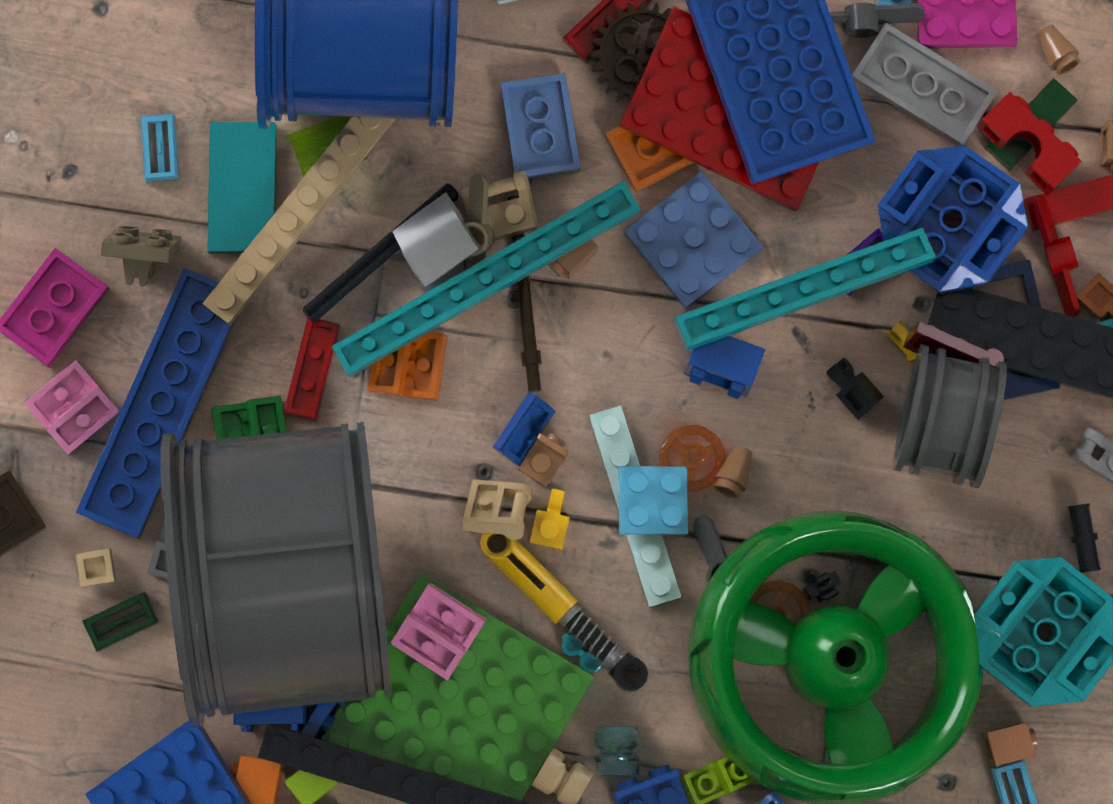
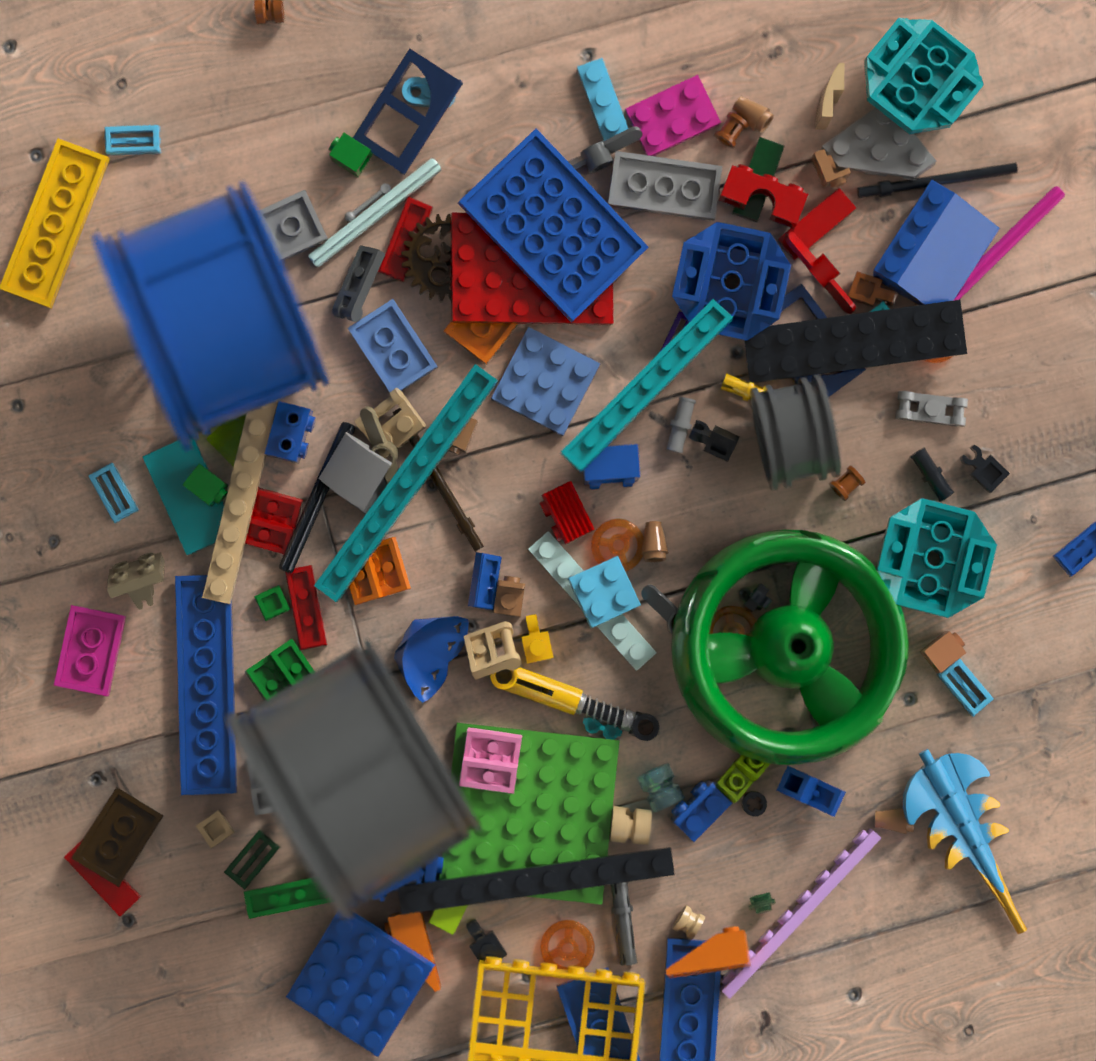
camera: 30 degrees left, 5 degrees up
bright pink slope [24,359,120,455] -> none
plate [903,321,1004,367] -> none
none -> green brick [182,463,229,507]
none -> green plate [243,877,331,919]
none -> red slope [245,487,303,554]
none -> green tile [254,585,291,621]
none -> blue brick [265,401,316,464]
none -> dark grey plate [332,245,385,322]
none -> blue piece [394,616,469,703]
none -> red brick [539,481,595,545]
none -> light grey pin [666,396,696,453]
none -> dark orange bush [714,112,749,148]
none -> dark orange bush [829,465,866,501]

